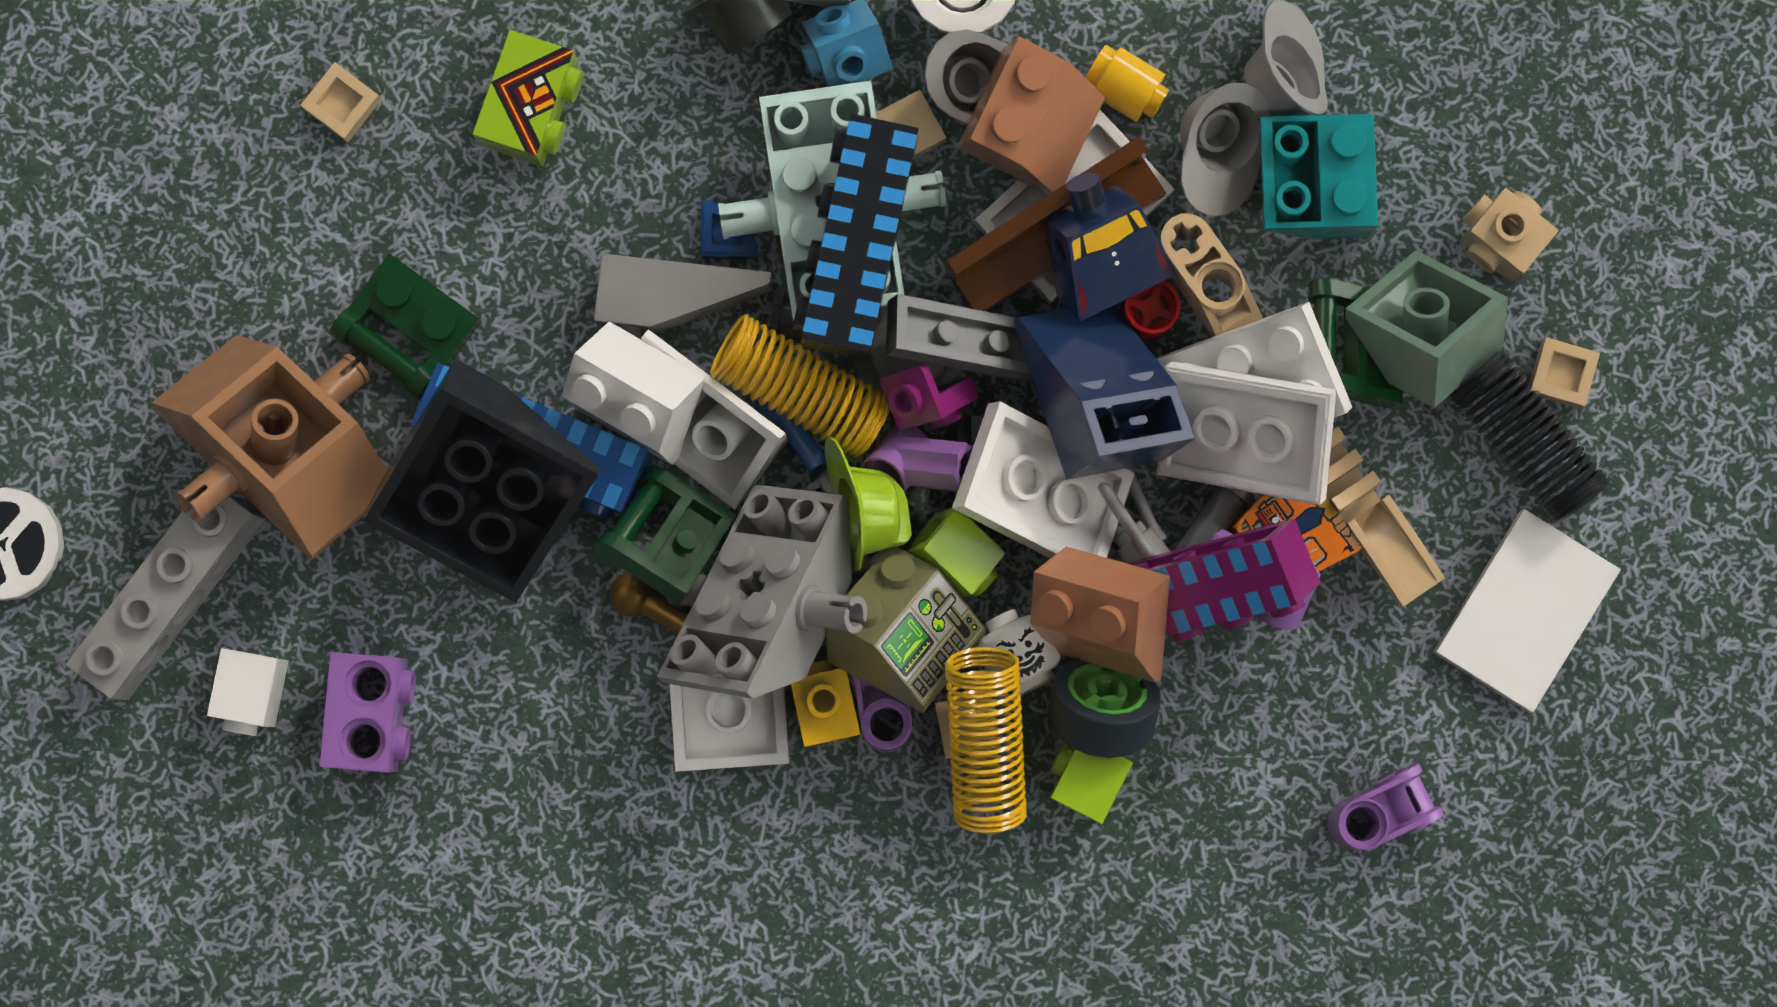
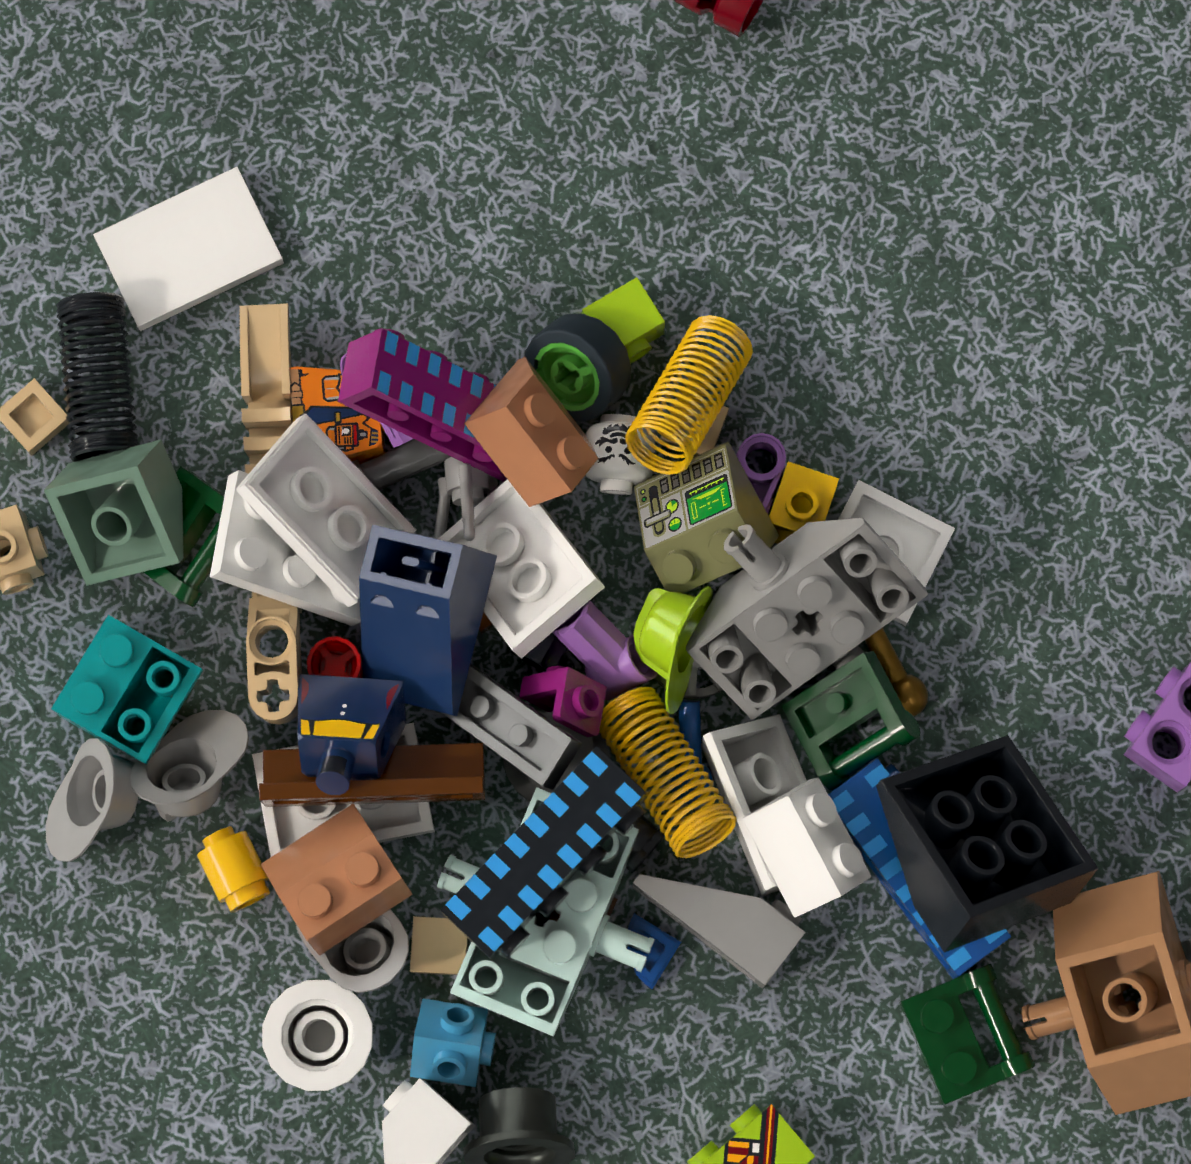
camera: 145 degrees left, 5 degrees down
lime brick [904,508,1006,597] -> none
medium lavender piece [1327,762,1444,850] -> none

